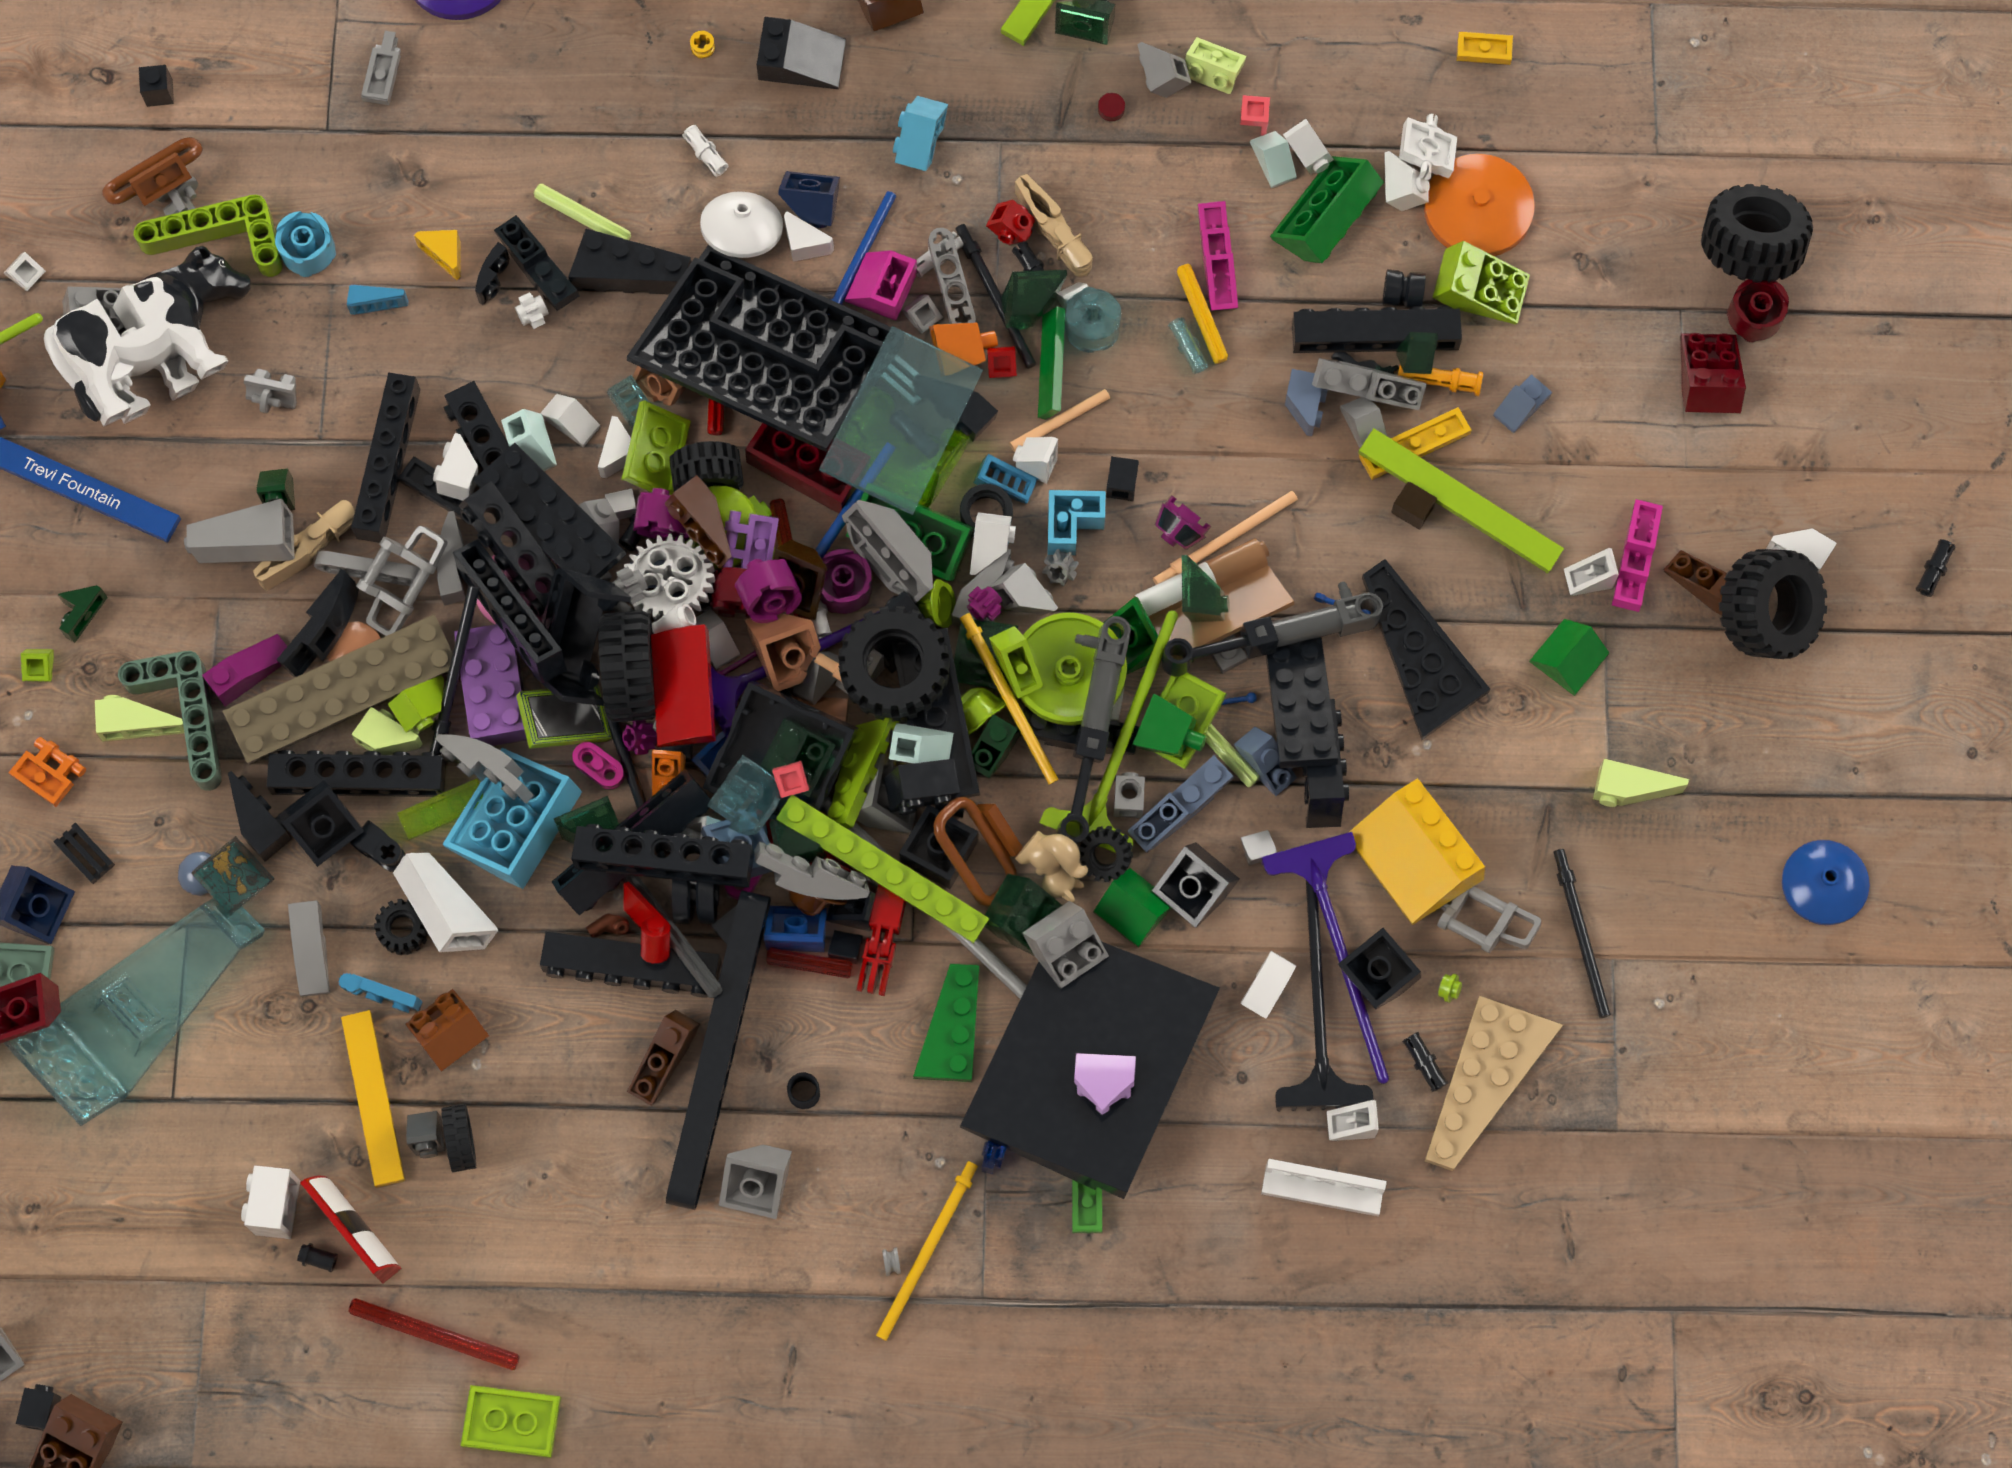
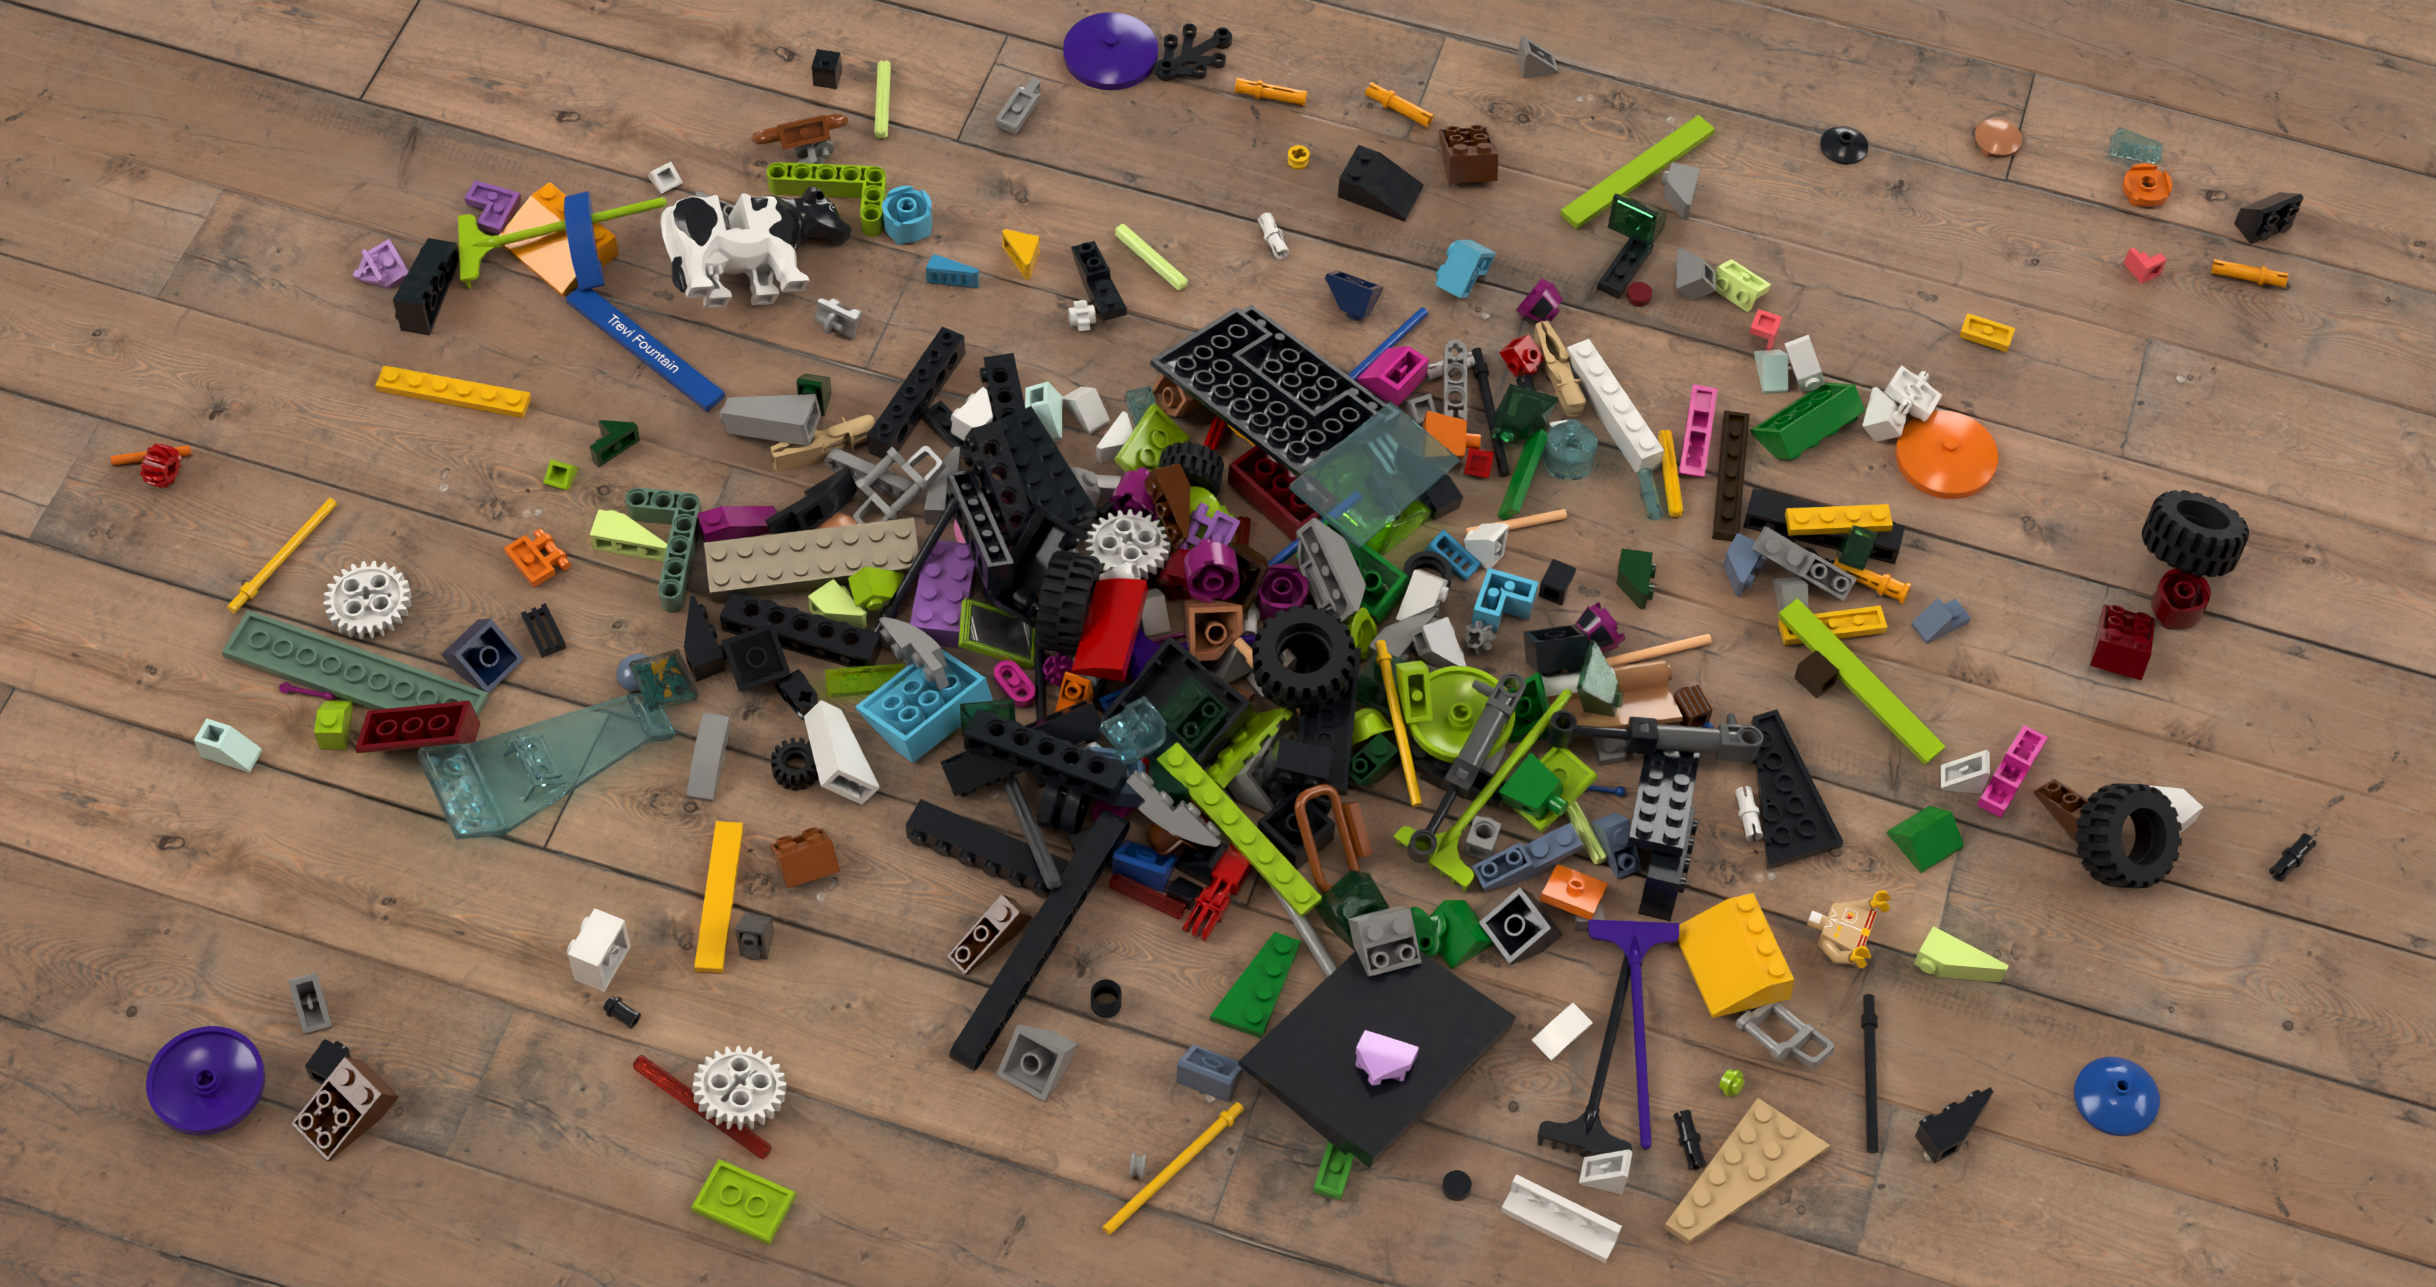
camera: 15 degrees right, 15 degrees down
slope [300,1176,402,1284] -> none
dark azure hinge [338,972,422,1013] -> none
black tyre [441,1104,477,1173] -> none
black slope [475,242,510,305] -> none
black wedge [568,229,692,295] -> none
copper arm [585,913,630,938] -> none
light grey gear [612,567,648,604] -> none
red door [623,882,670,963] -> none
white dish [700,192,783,258] -> none
coral tile [772,761,810,798] -> none
white slope [784,211,834,262] -> none
light aqua slope [889,723,954,763] -> none
magenta gear [967,586,1002,622] -> none
clear blue plate [982,1141,1007,1174] -> none
tan animal [1015,831,1088,902] -> none
black tyre [1079,826,1133,882] -> none
black slope [1338,928,1421,1010] -> none
black wheel [1382,269,1426,308] -> none
lime slope [1432,241,1530,324] -> none
none -> white gear [692,1046,787,1130]
none -> yellowish green axle [874,60,891,139]
none -> sand blue slope [1176,1044,1244,1103]
none -> green plate [1410,906,1447,958]
none -> black tile [1442,1170,1472,1201]
none -> magenta cone [1515,278,1563,325]
none -> black brick [1523,624,1590,676]
none -> orange plate [1540,864,1608,920]
none -> white brick [1567,339,1664,477]
none -> black tile [1597,234,1654,299]
none -> dark green slope [1616,548,1656,610]
none -> reddish brown brick [1673,685,1713,727]
none -> dark brown tile [1712,410,1750,542]
none -> white pin [1735,786,1763,842]
none -> yellow plate [1785,504,1893,536]
none -> tan torso [1807,890,1891,968]
none -> black slope [1915,1087,1994,1164]

